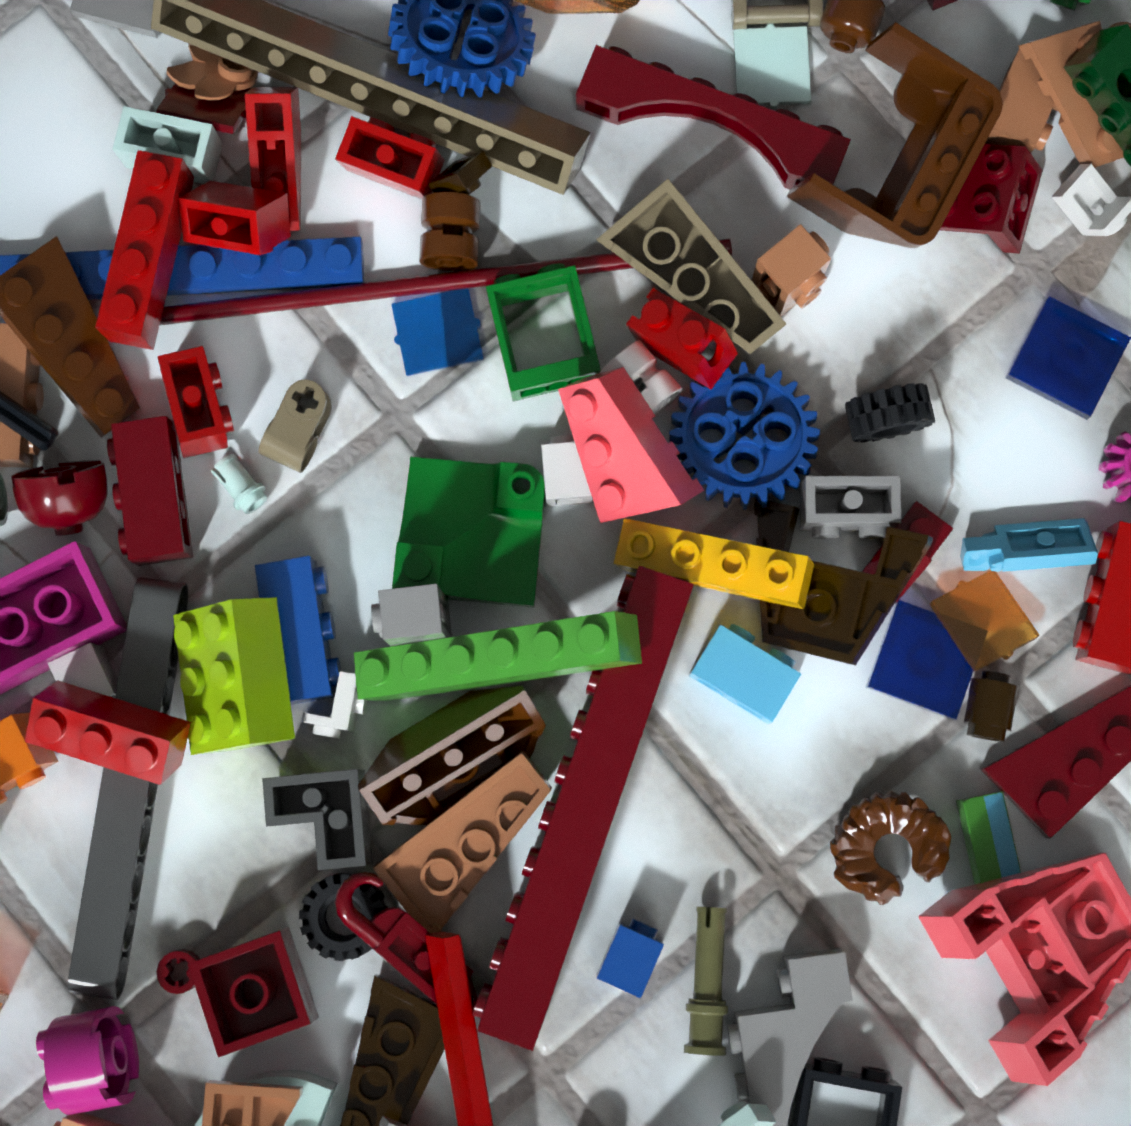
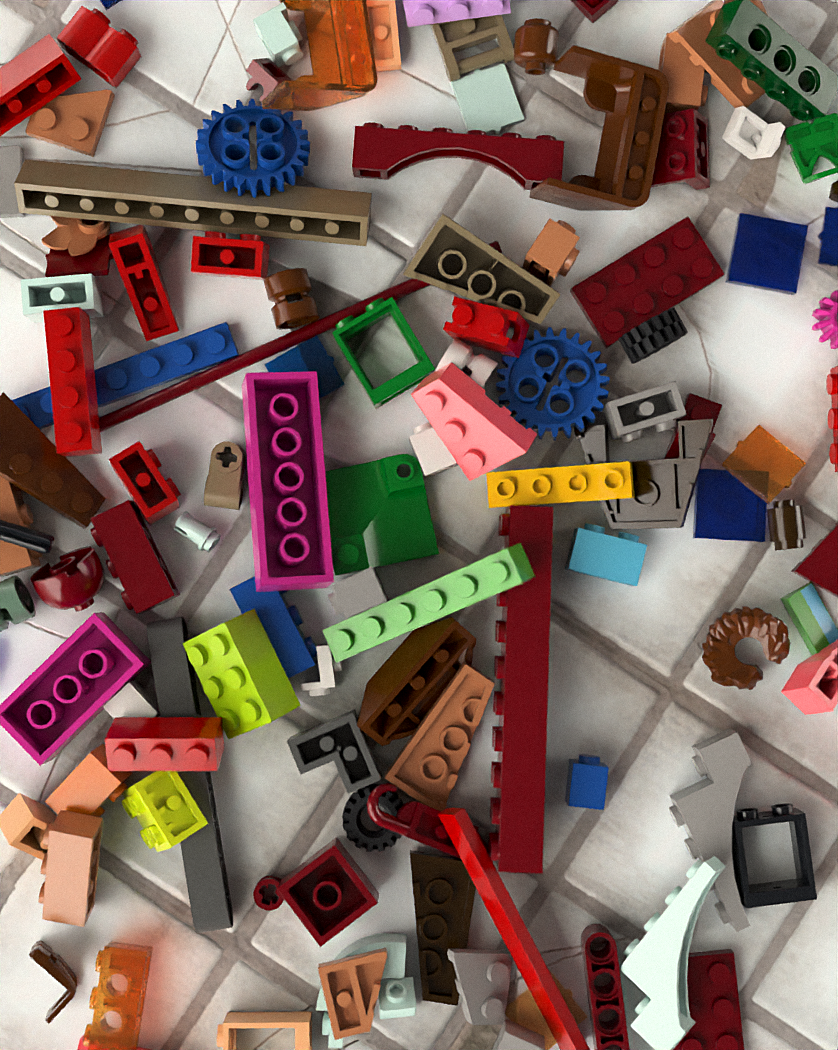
camera: 25 degrees left, 5 degrees up
dark pink brick [36,1006,139,1115] -> none
red brick [178,181,291,255] -> none
dark brown plate [428,151,492,195] -> none
olive pin [683,907,728,1056] -> none
medium azure hinge [960,518,1098,572] -> none
none -> neon yellow bracket [121,771,208,852]
none -> dark pink brick [242,371,334,592]
none -> dark red plate [570,216,725,349]

